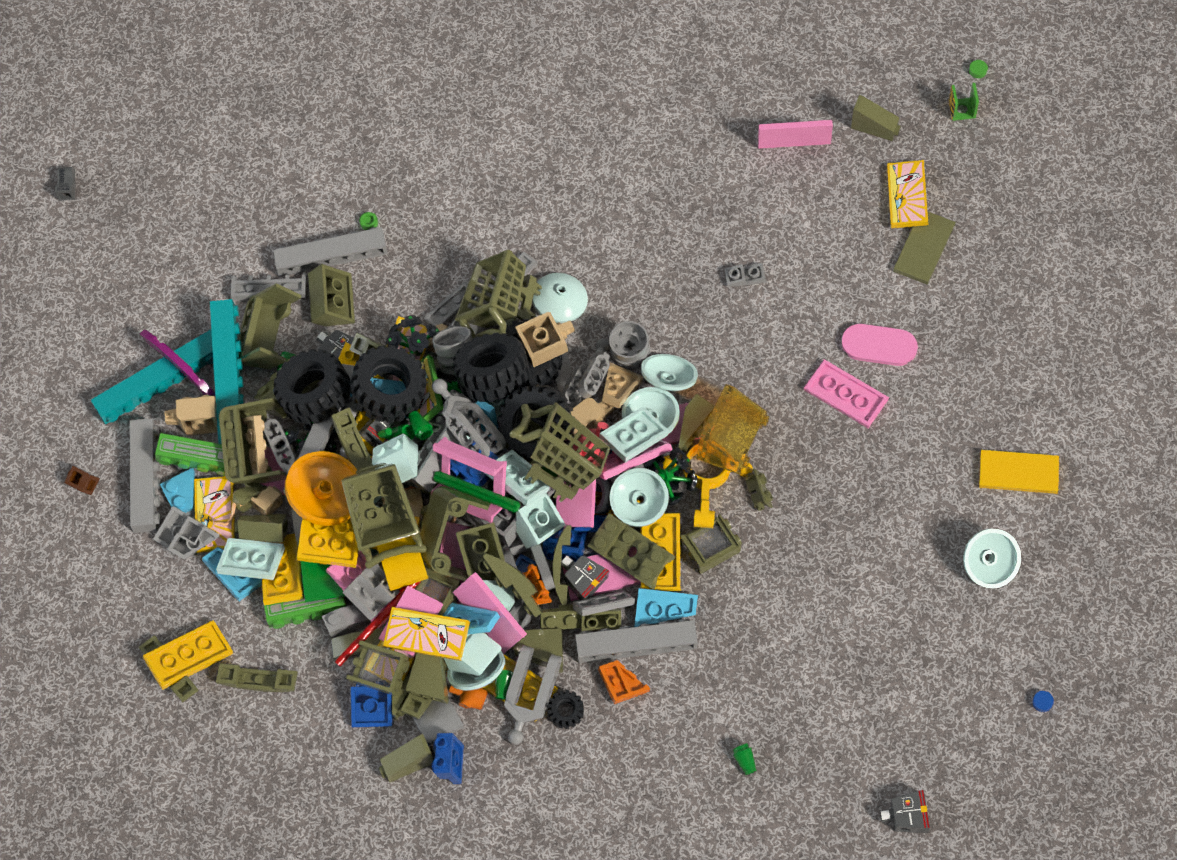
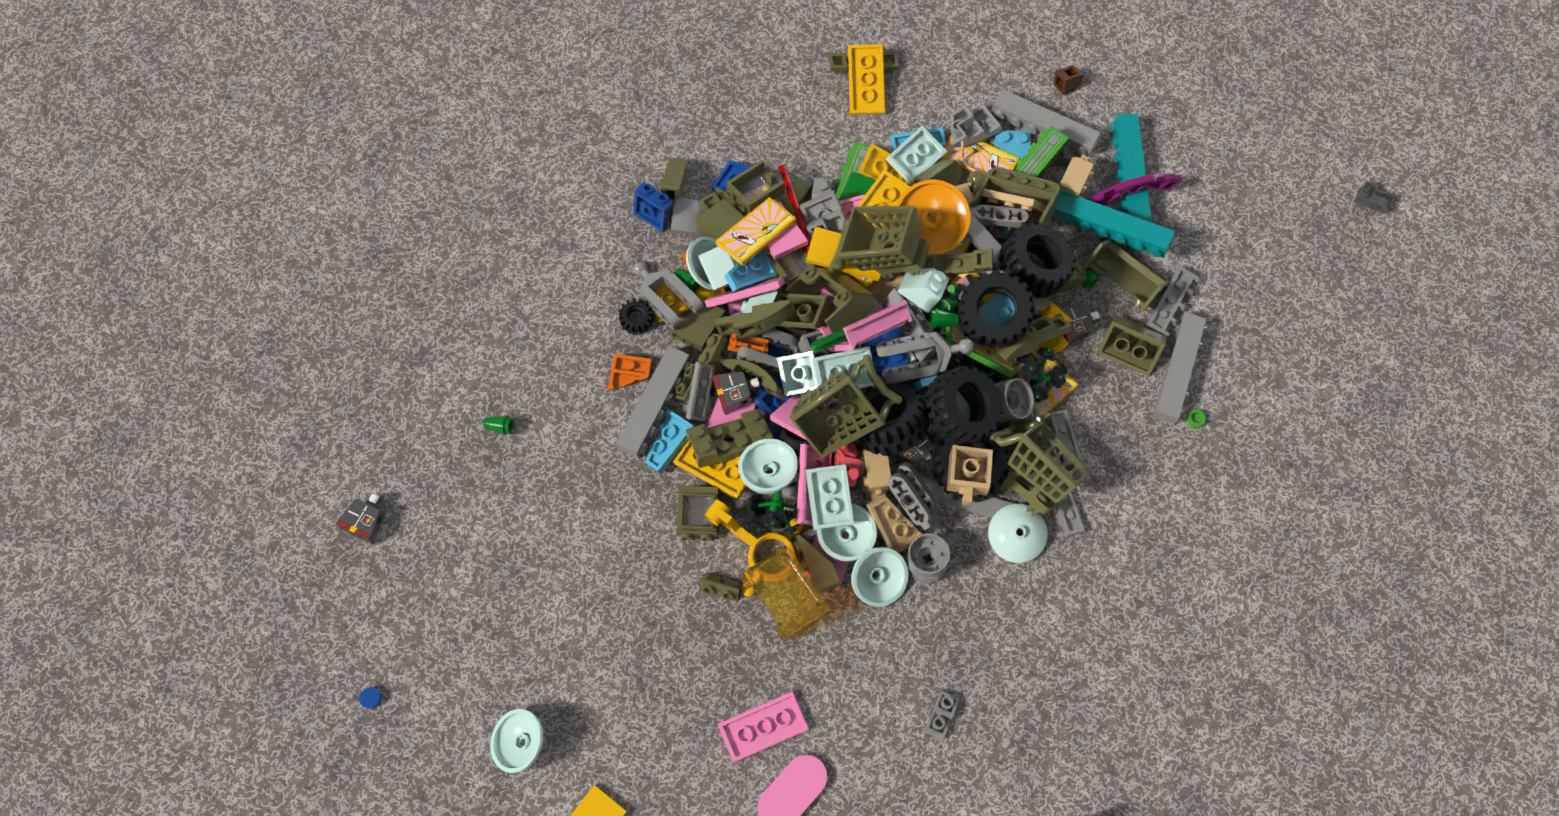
camera: 115 degrees right, 5 degrees up
olive slope [216,663,298,692] -> none

